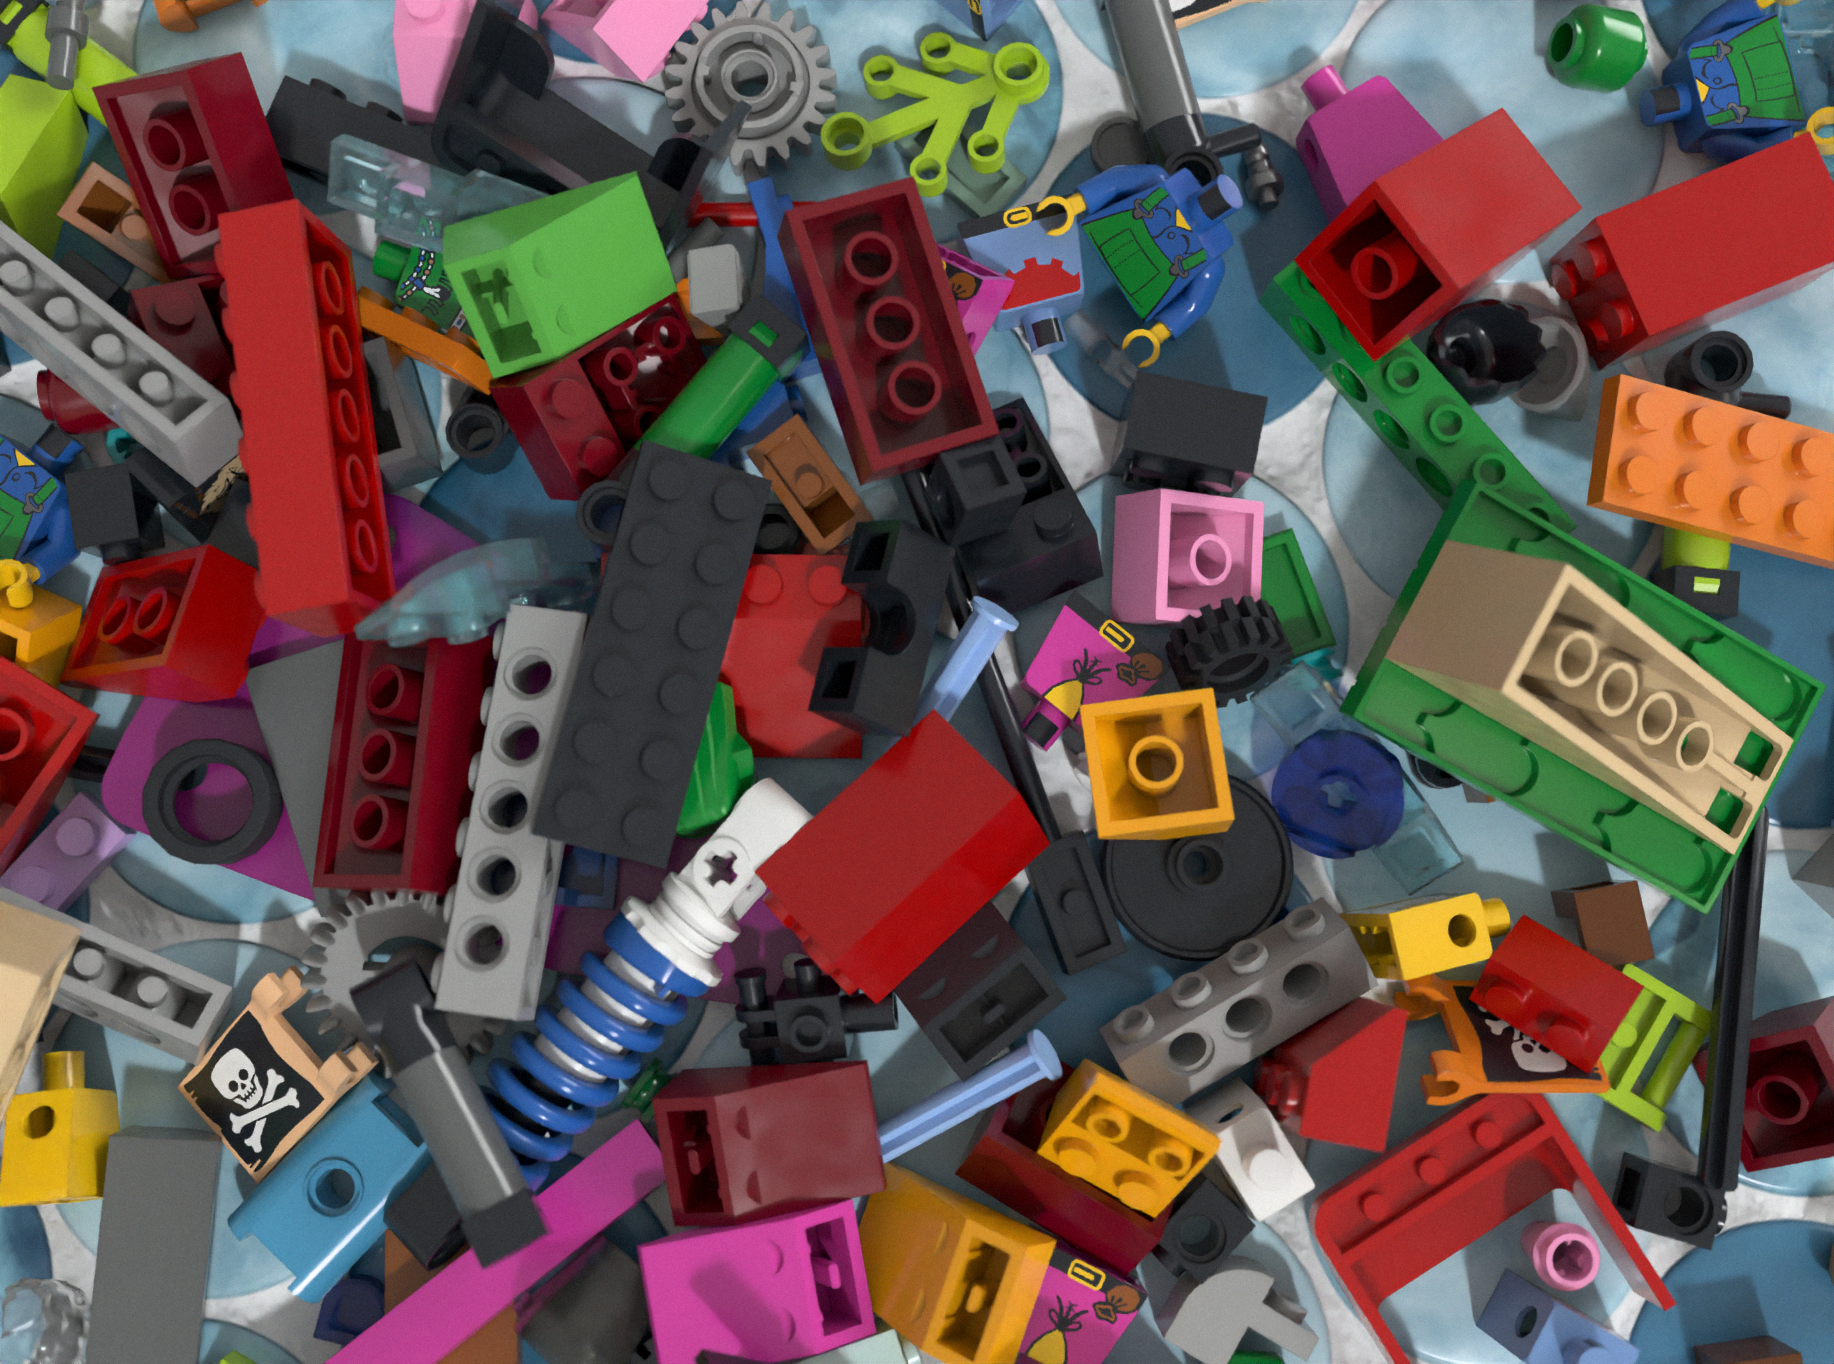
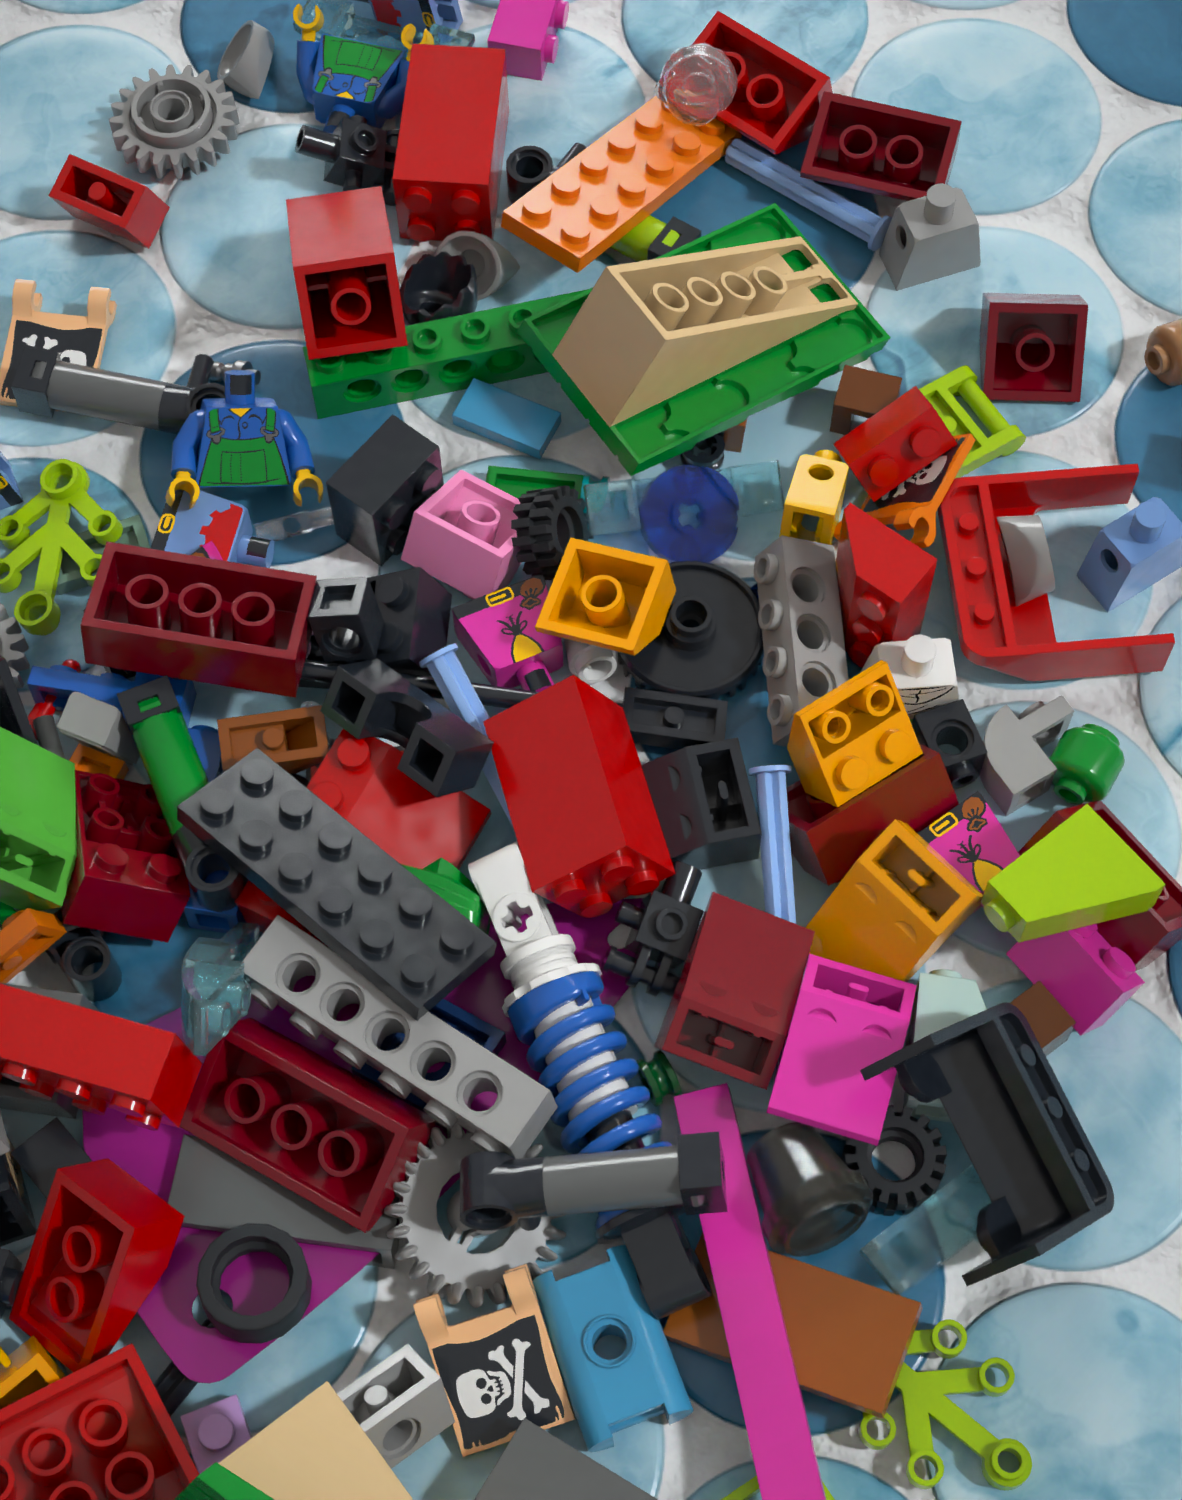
camera: 60 degrees left, 20 degrees down
clear blue tile [313,1274,385,1346] -> none
dark grey piece [1090,117,1149,173] -> none
dark pink torso [1295,65,1444,223] -> none
bright pink cone [1521,1221,1600,1291] -> none
green head [1547,3,1648,93] -> none
black brick [1612,1152,1727,1250] -> none
black axle [1696,806,1770,1192] -> none
none -> black piece [295,115,399,206]
none -> dark azure tile [452,378,561,459]
none -> light grey piece [996,515,1055,606]

